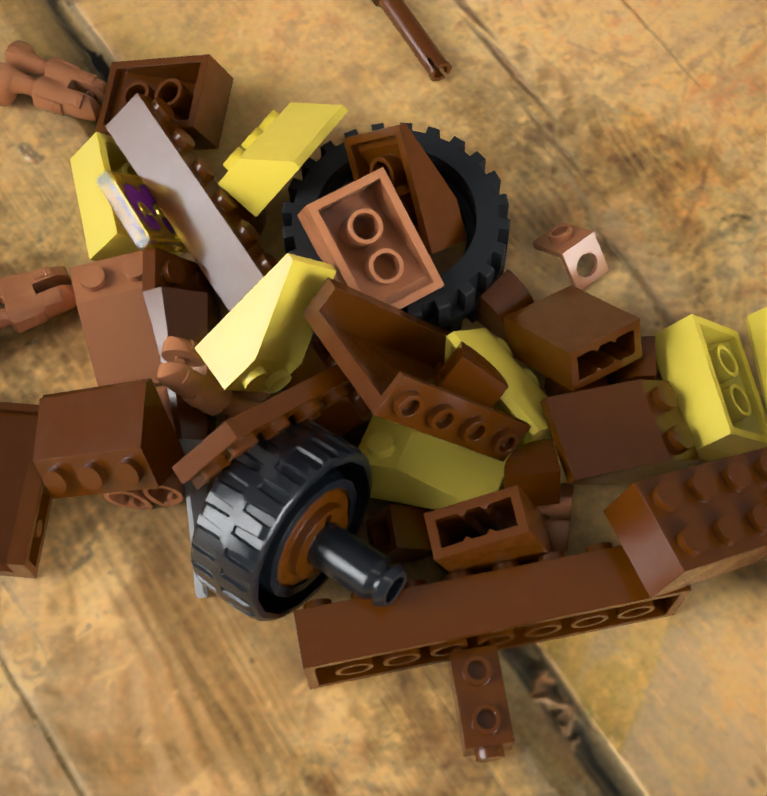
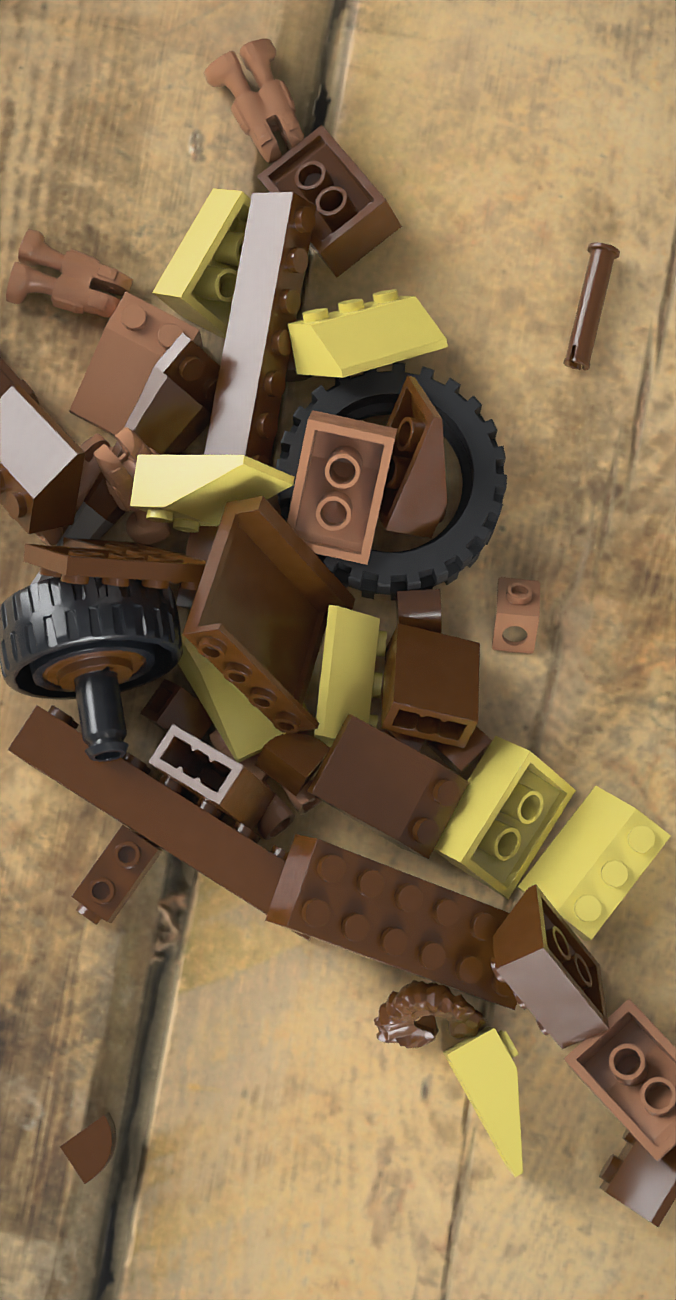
camera: 40 degrees right, 15 degrees up
clear yellow tile [96,170,188,253] -> none
reddish brown brick [435,341,508,408] -> none

